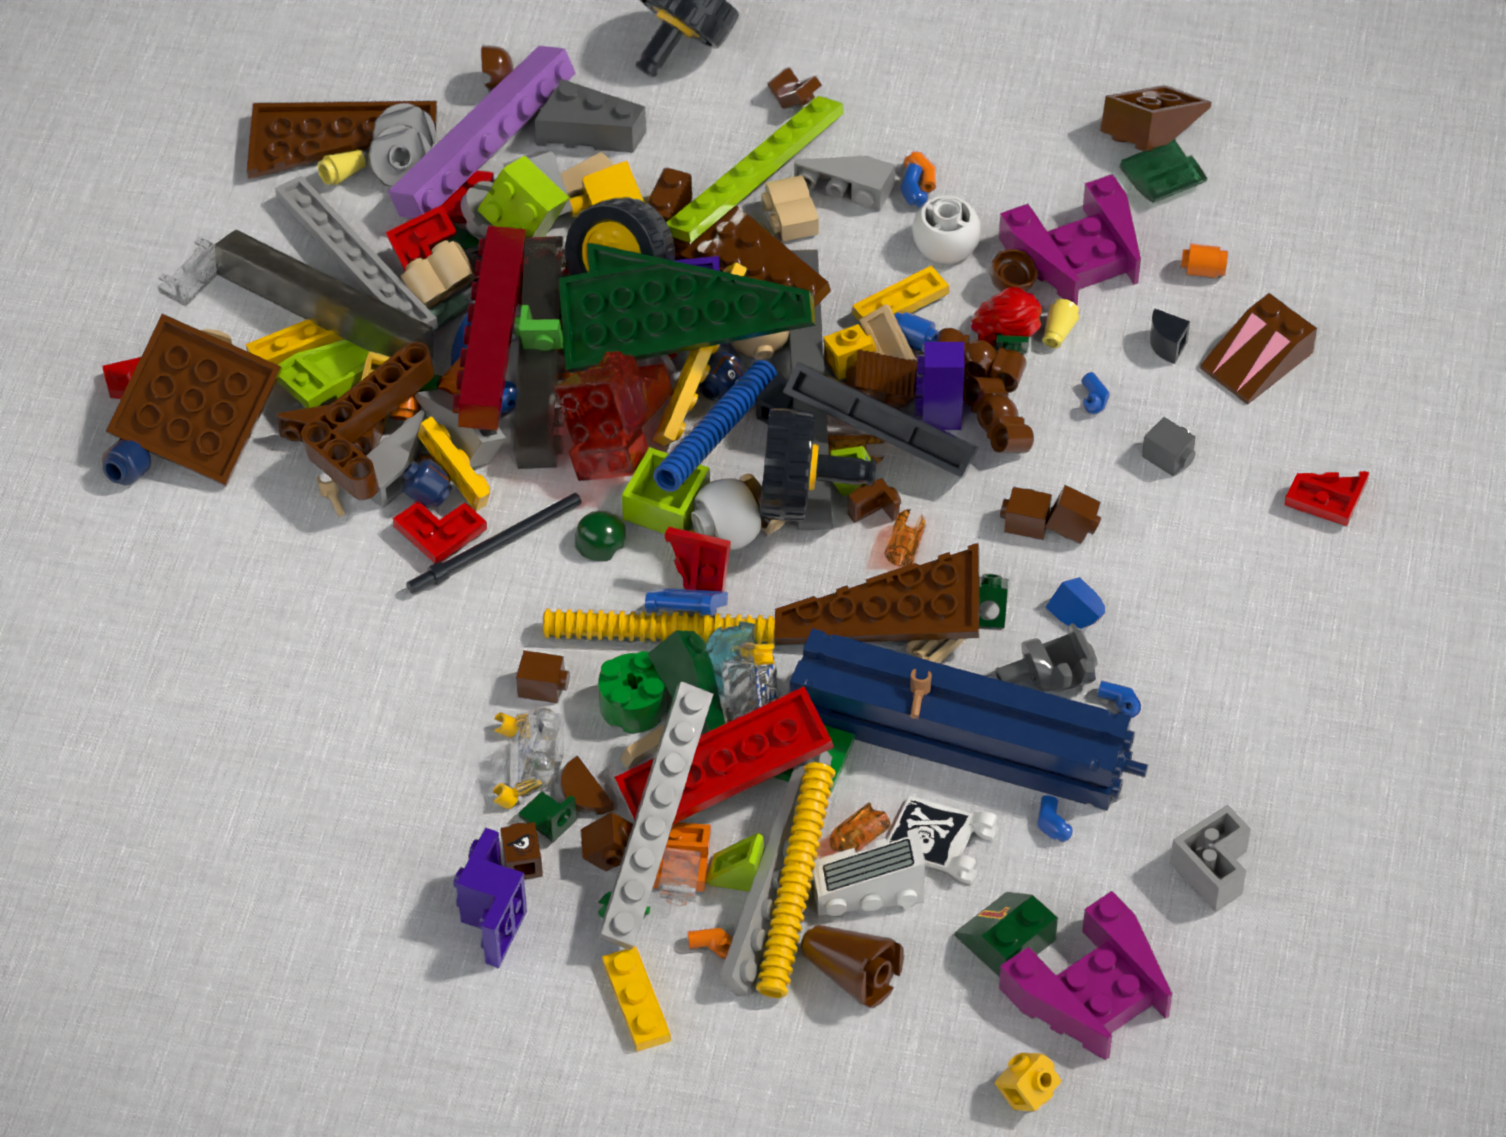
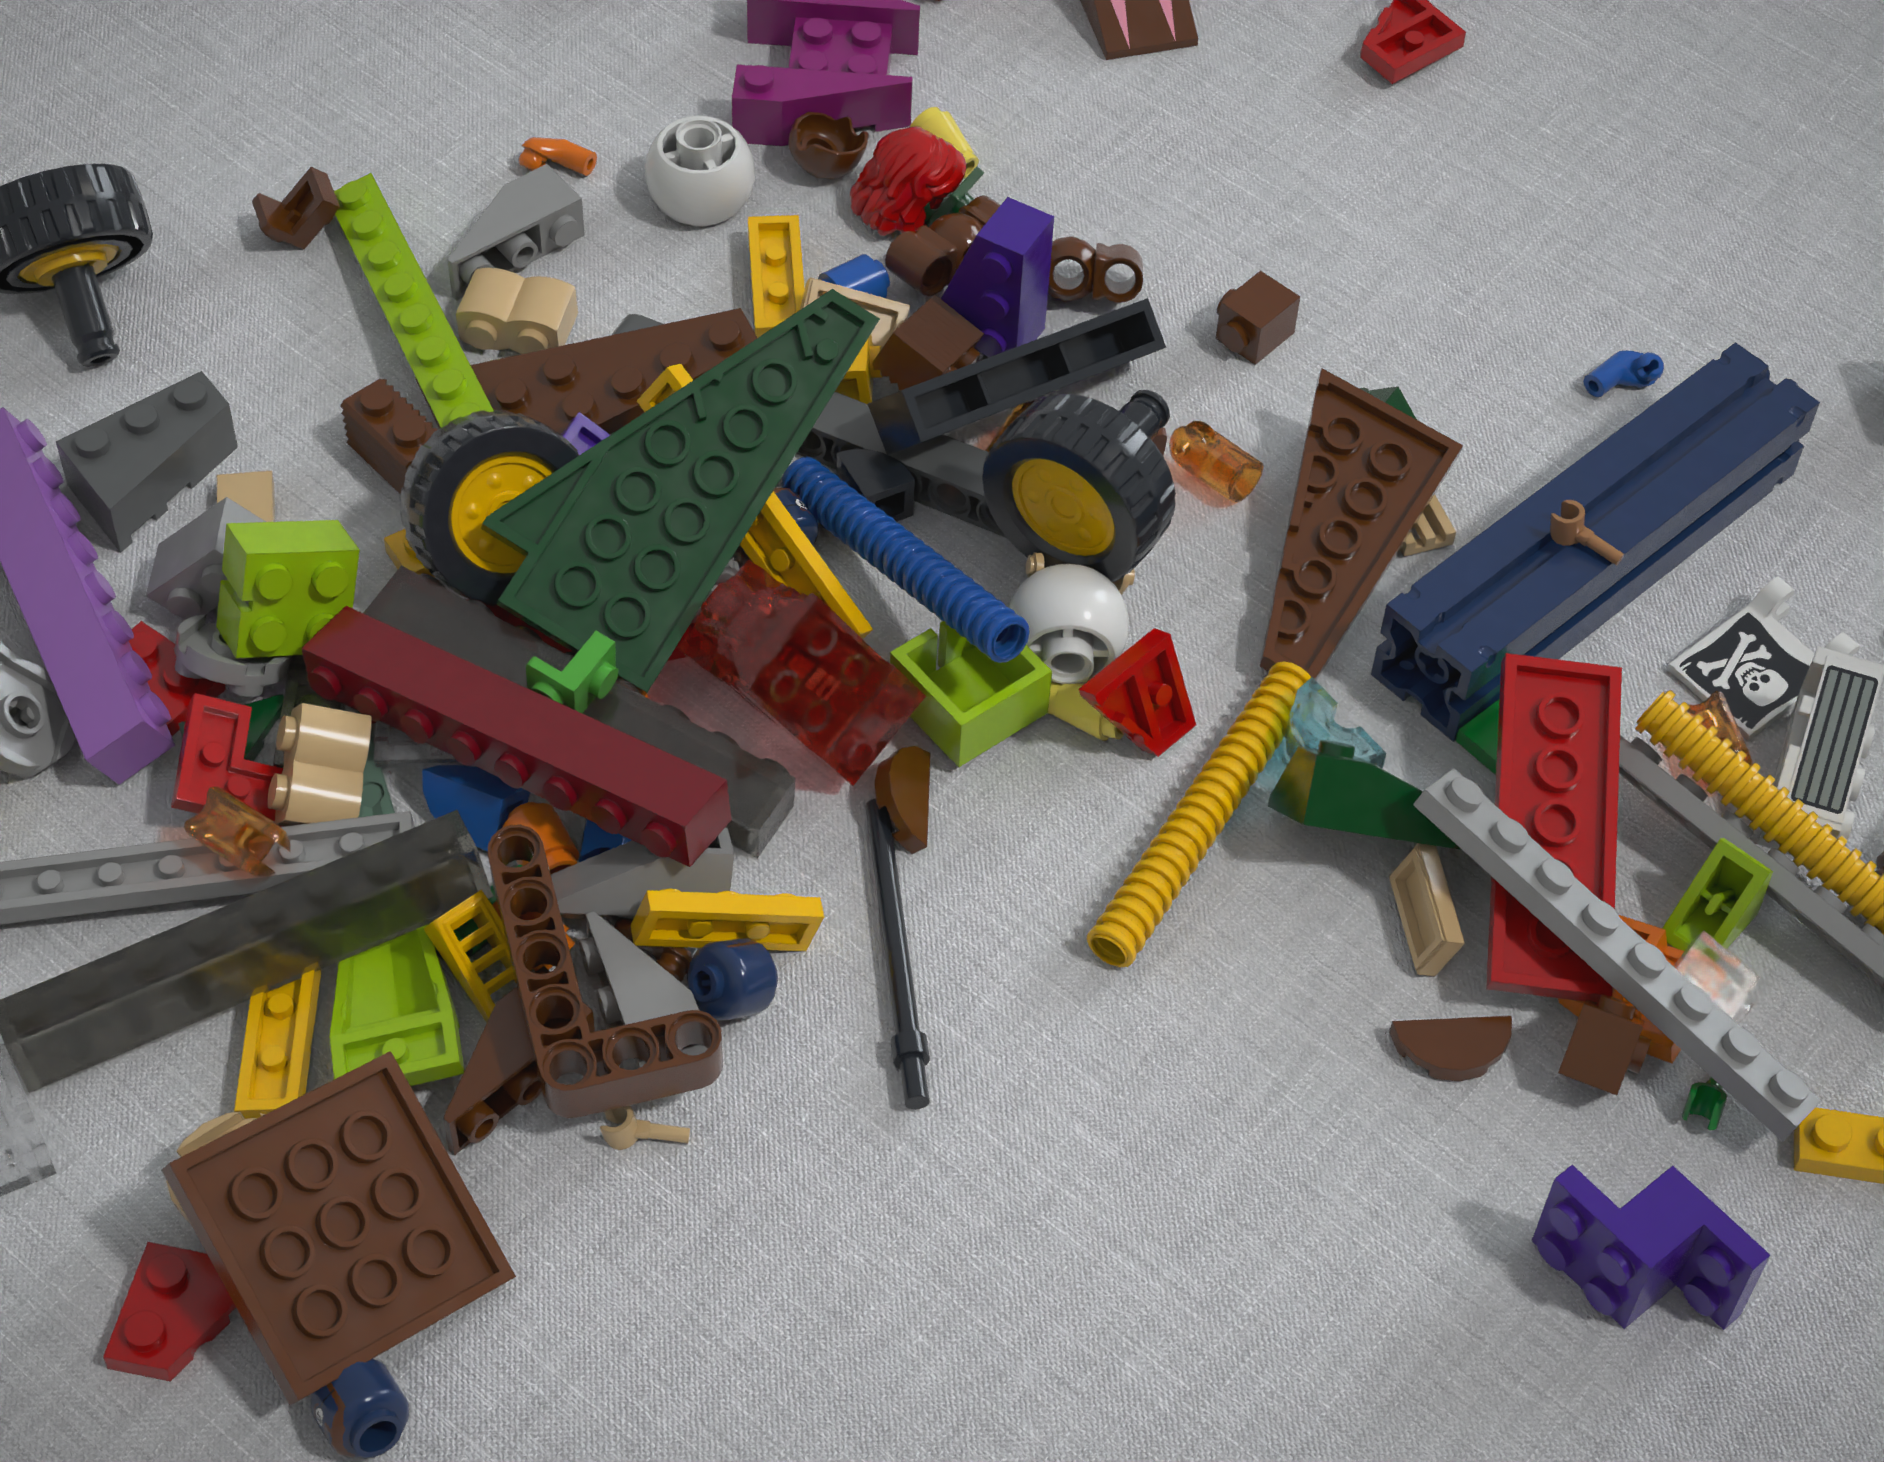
camera: 65 degrees left, 0 degrees up
red plate [393,501,487,564] -> none
clear torso [493,708,564,809] -> none
reddish brown brick [500,822,543,879] -> none
reddish brown brick [516,650,570,703] -> none
dark green bracket [519,791,577,842] -> none
yellow torso [569,161,644,217] -> none
dark green hair [575,510,626,561] -> none
green brick [598,651,668,733] -> none
blue plate [645,588,728,616] -> none
orange arm [688,928,733,959] -> none
clear torso [721,641,778,722] -> none
blue arm [900,163,928,208] -> none
dark grey piece [995,623,1098,691] -> none
blue arm [1037,795,1073,842] -> none
reddish brown brick [1045,485,1101,544] -> none
blue brick [1045,577,1105,629] -> none
blue arm [1081,372,1110,414] -> none
dark grey brick [1142,417,1196,476] -> none
black brick [1150,308,1190,364] -> none
none -> clear orange piece [184,786,291,877]
none -> reddish brown tile [874,746,931,854]

